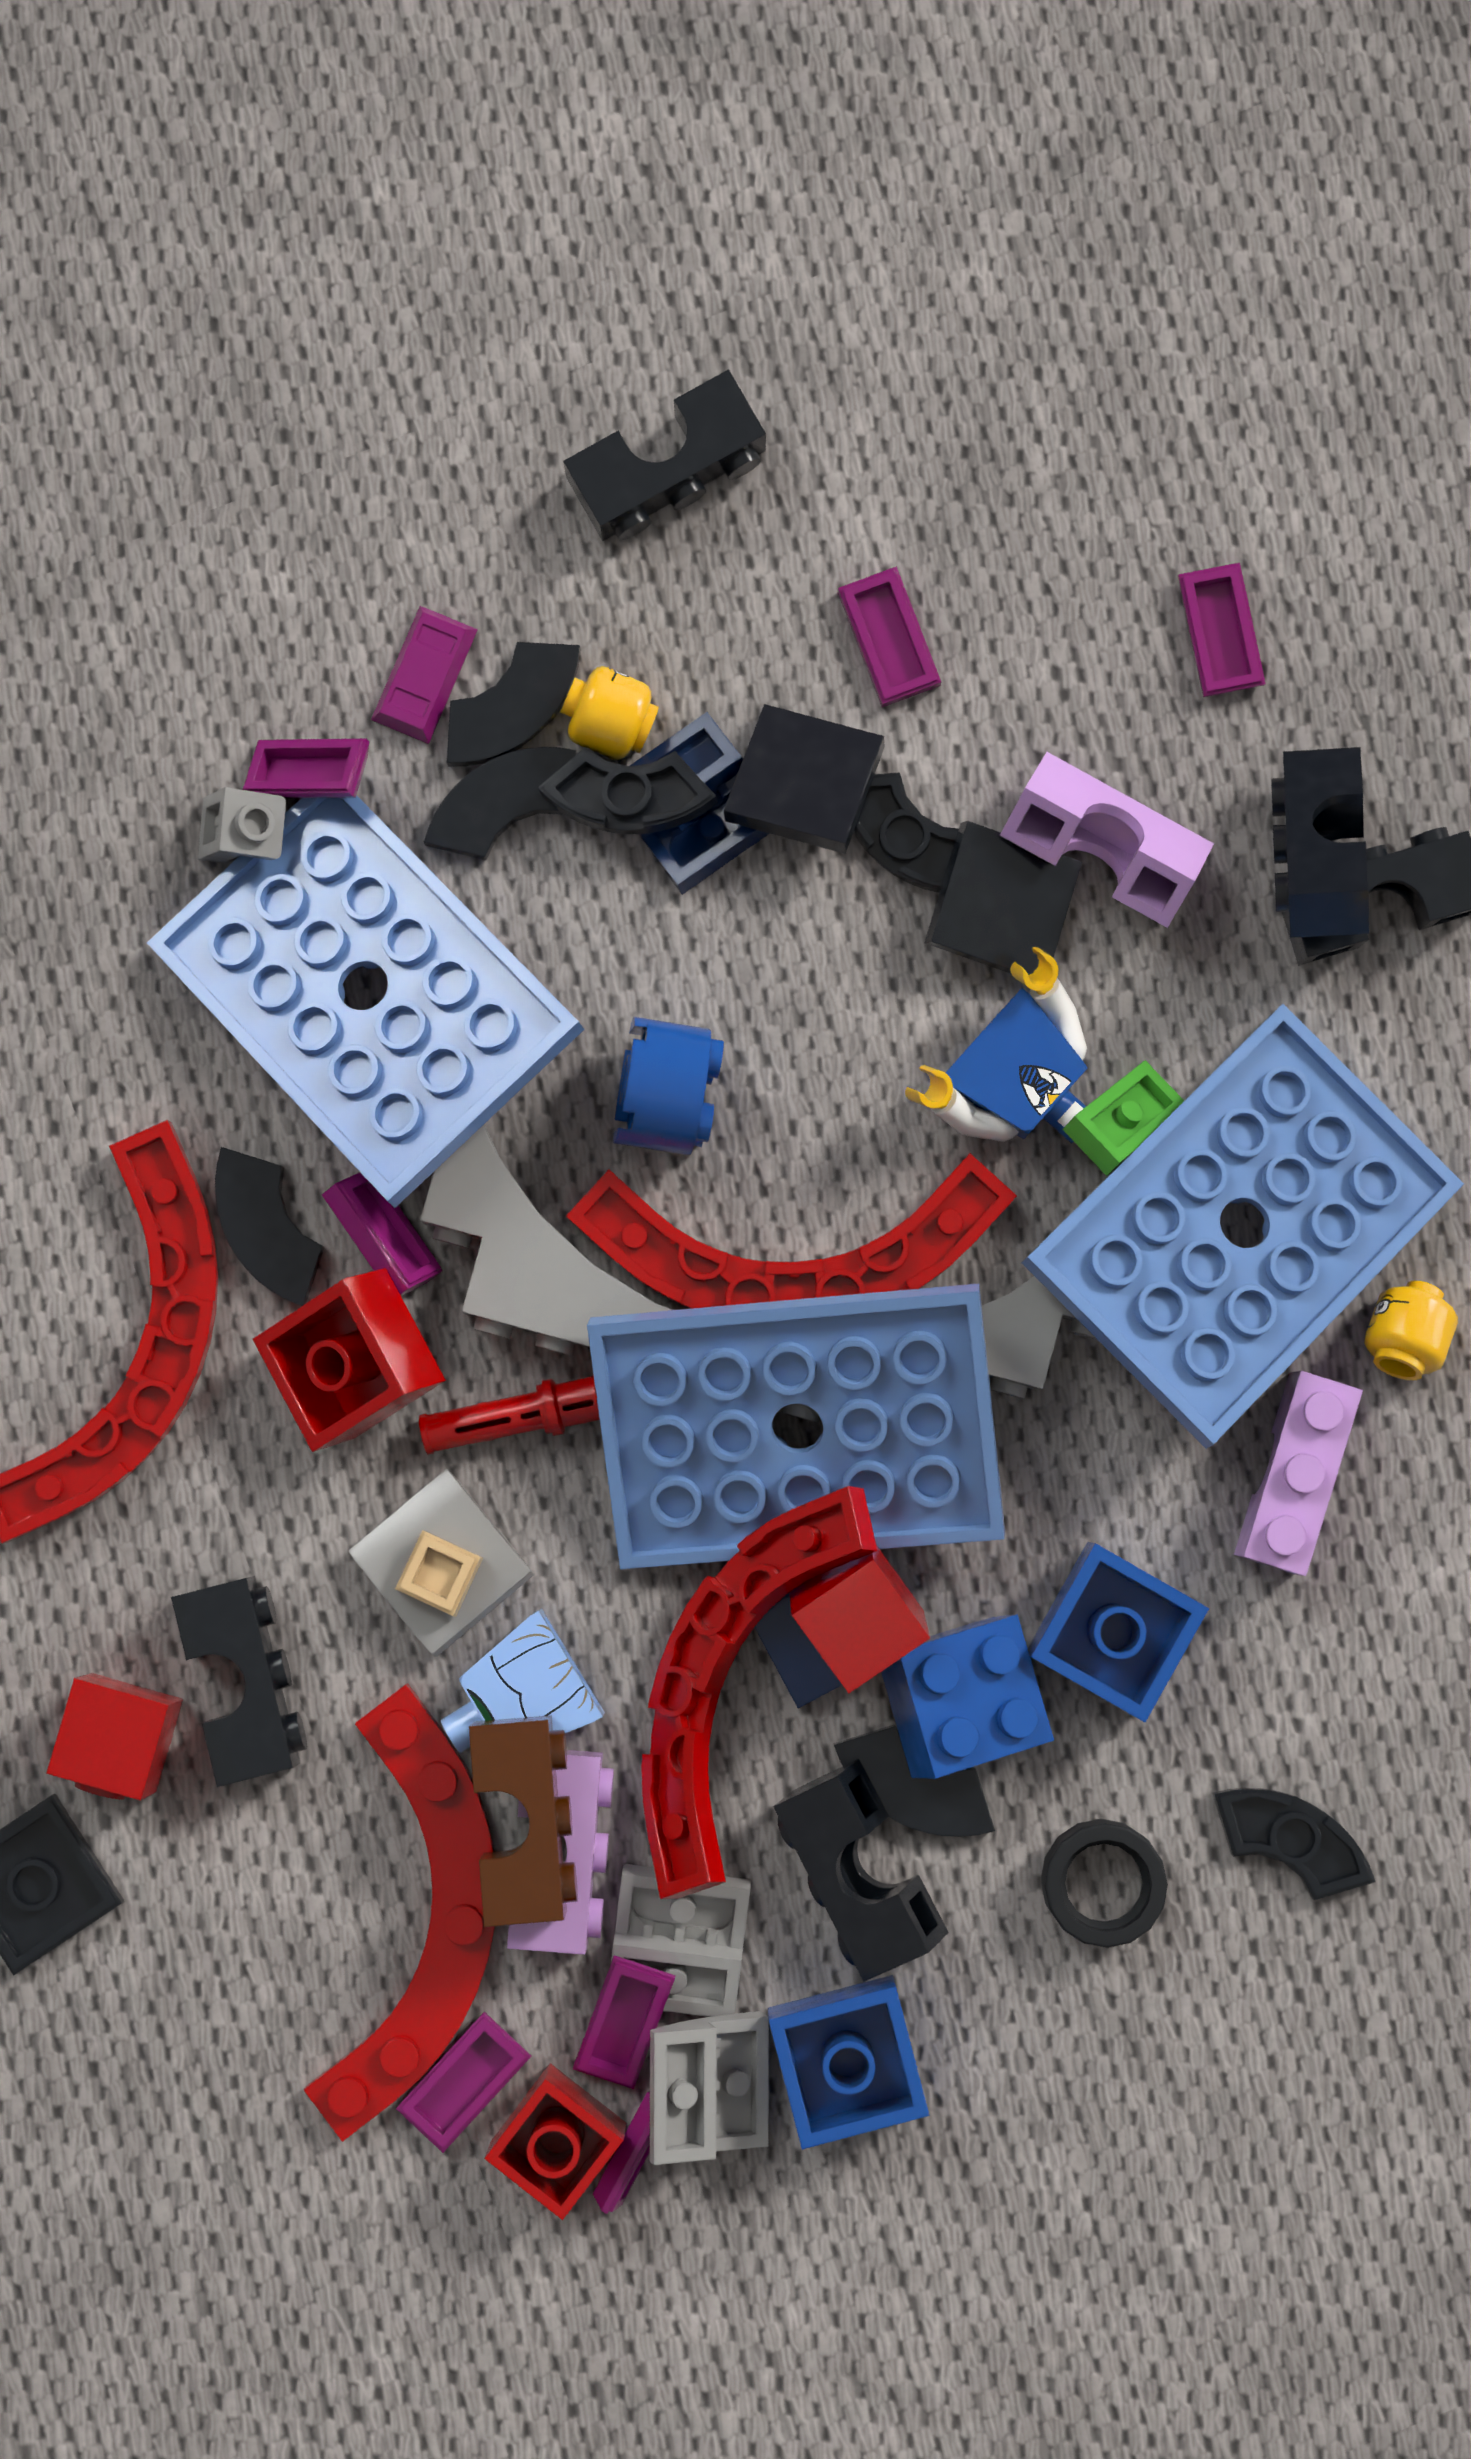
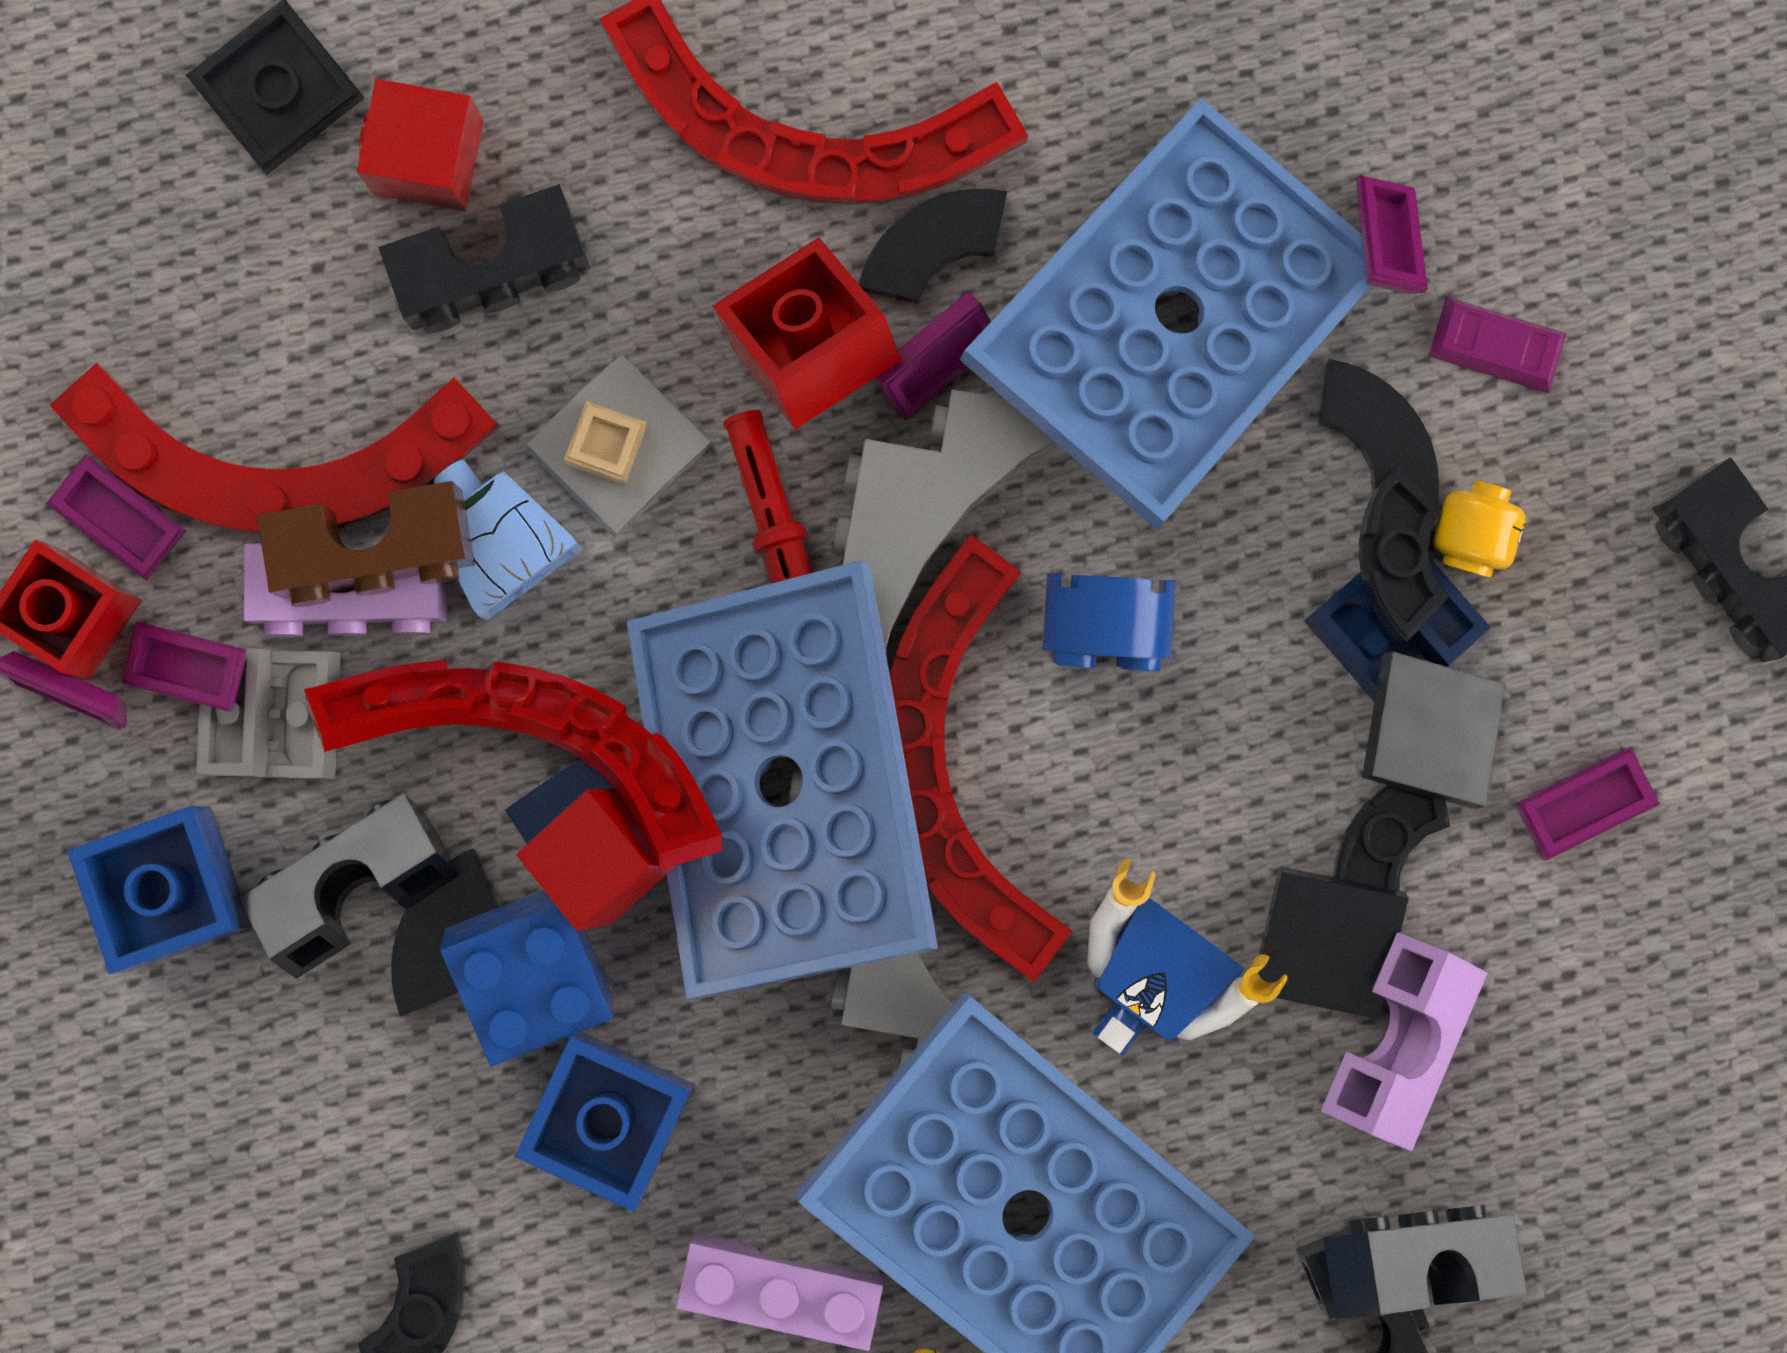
camera: 80 degrees right, 0 degrees up
light grey bracket [198,787,286,863] -> none
black tile [447,642,581,767] -> none
light grey slope [650,2011,769,2165] -> none
black tyre [1040,1818,1168,1948] -> none
bright green plate [1062,1060,1184,1176] -> none
magenta tile [1178,562,1266,697] -> none

